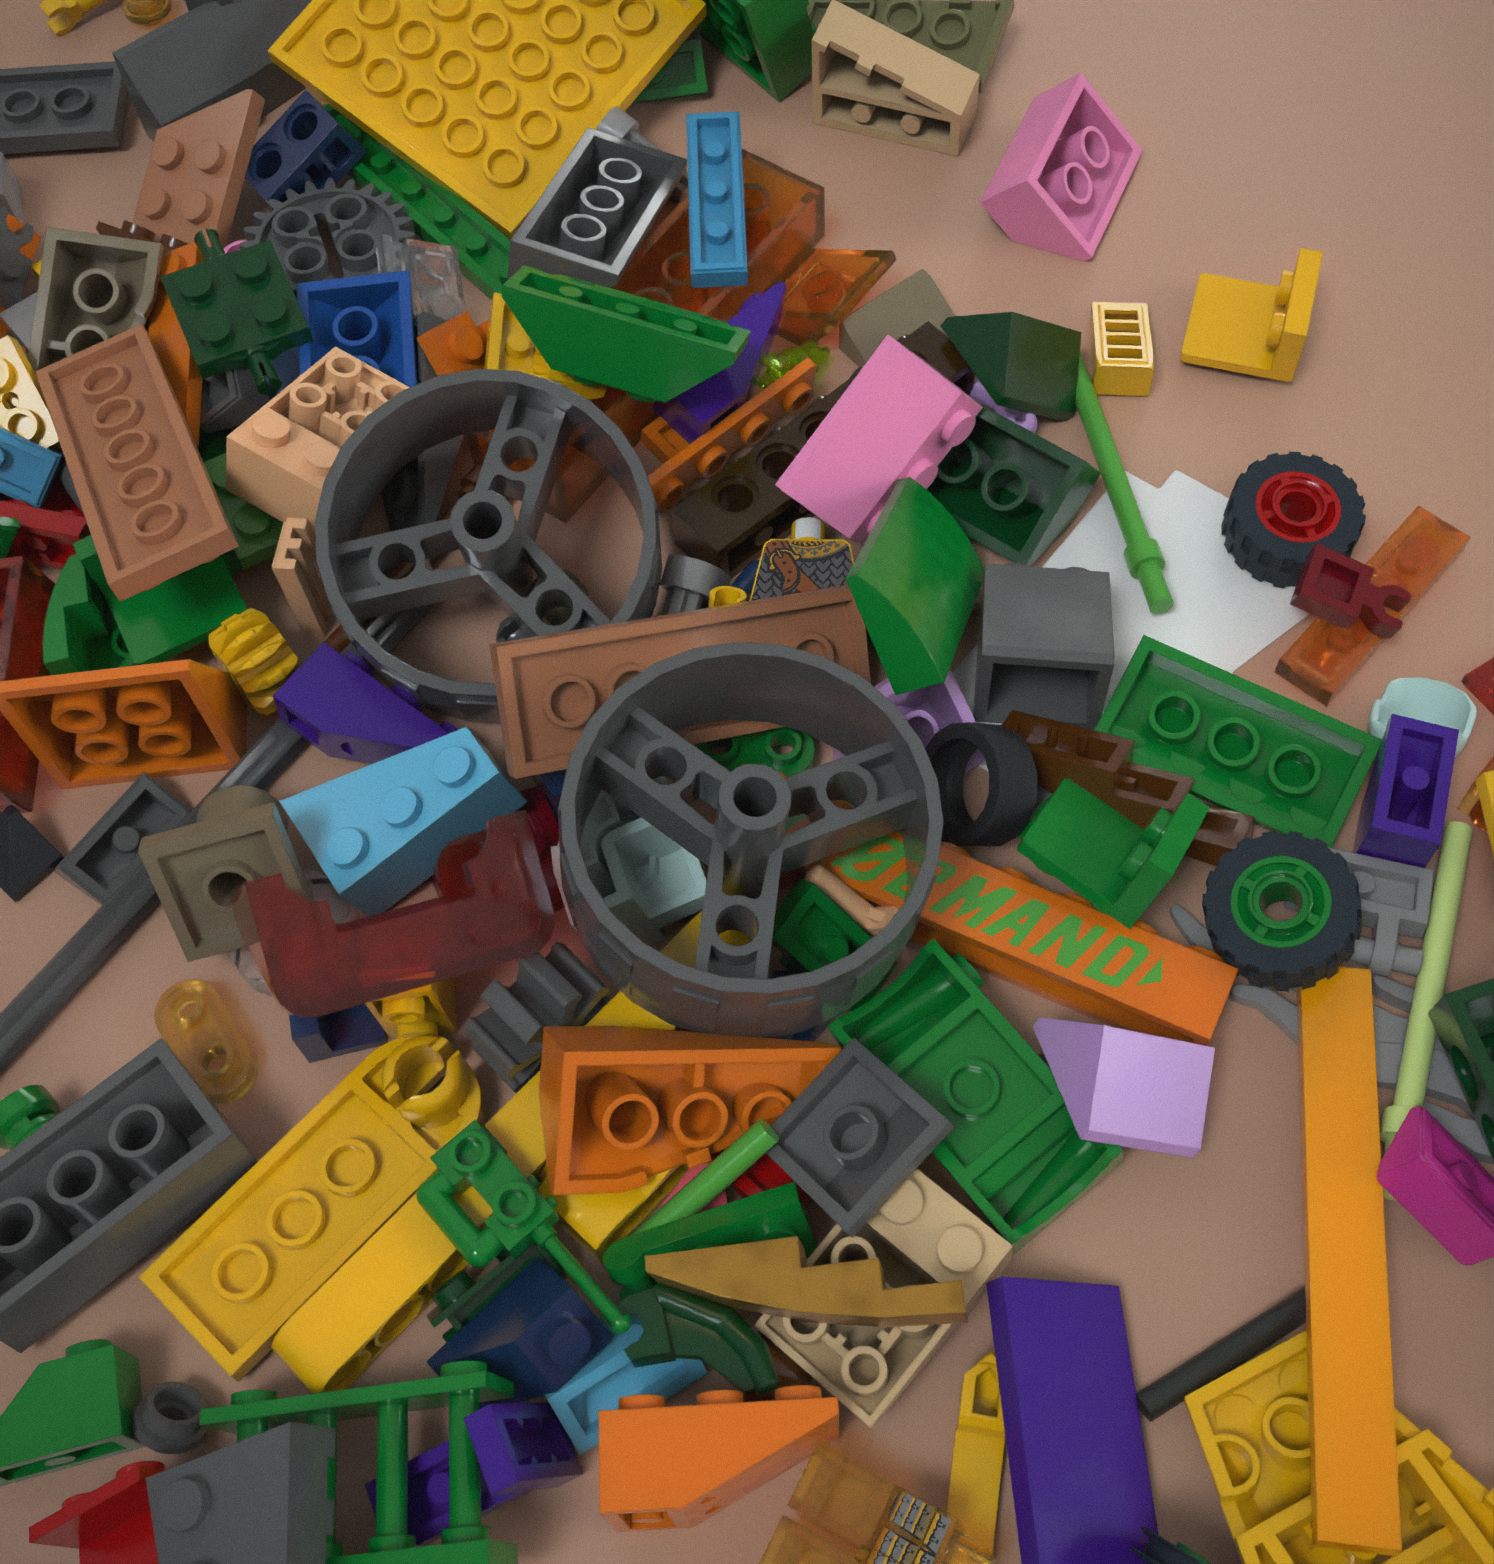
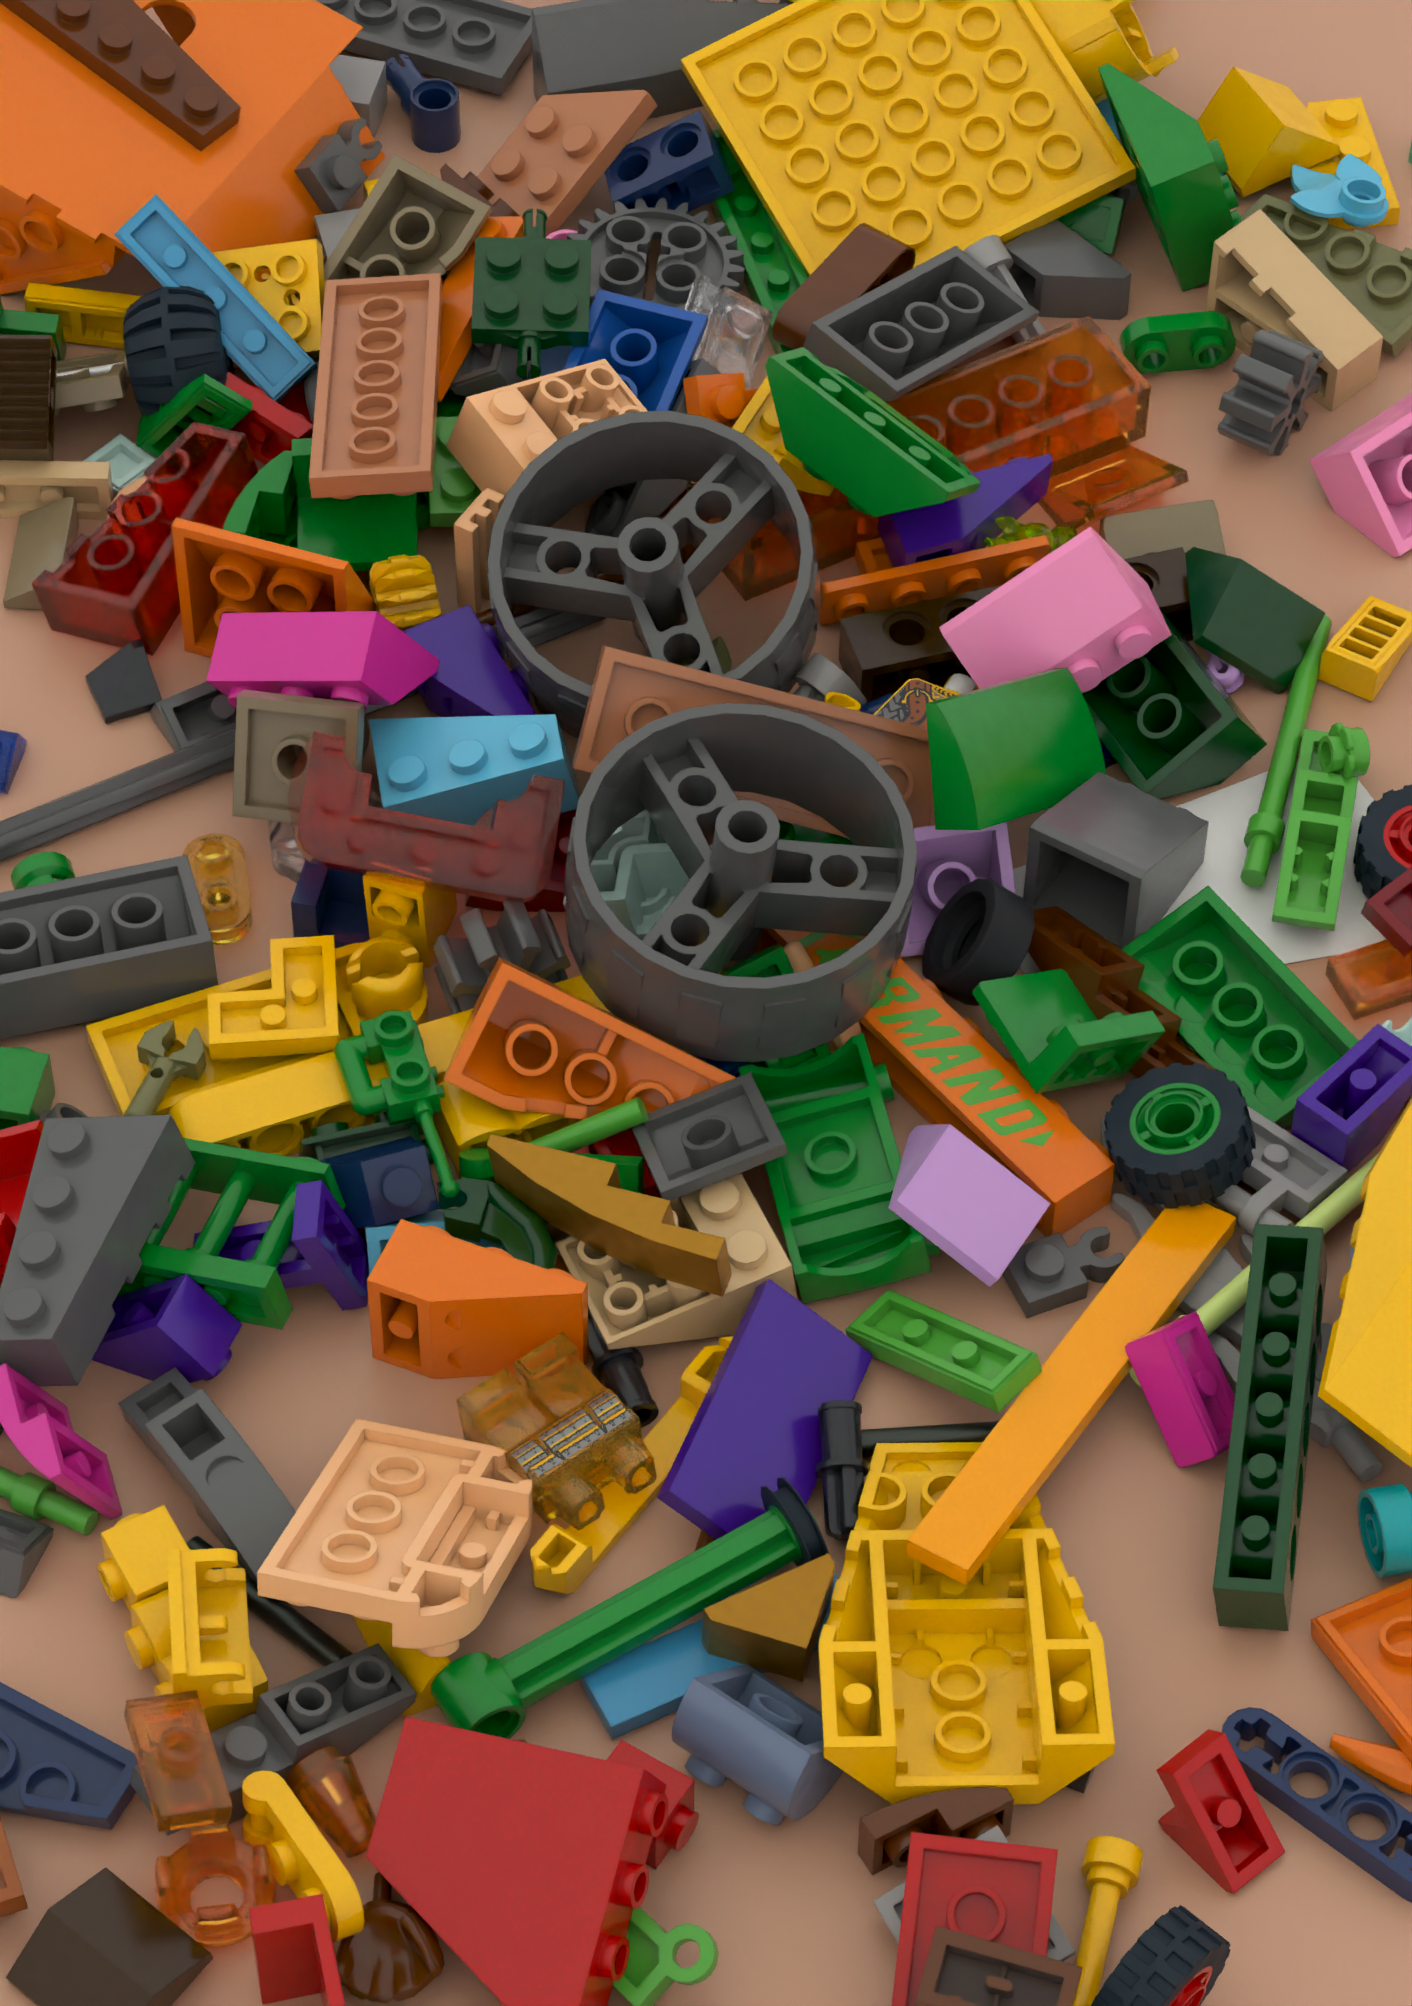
camera: 20 degrees right, 10 degrees down
dark azure tile [686,111,748,288] -> none
none -> olive bar [124,1020,206,1116]
none -> dark pink slope [206,611,440,710]
none -> yellow plate [207,935,340,1060]
none -> dark blue pin [386,54,461,153]
none -> black axle [588,1311,659,1430]
none -> reddish brown beam [772,223,916,350]
none -> black axle [815,1400,870,1540]
none -> bright green tile [845,1289,1042,1413]
none -> dark grey plate [1002,1227,1125,1318]
none -> dark grey slope [1005,219,1131,320]
none -> green plate [1119,311,1236,374]
none -> dark grey gear [1218,329,1324,456]
none -> bright green slope [1272,729,1359,931]
none -> bright green plate [1318,723,1370,779]

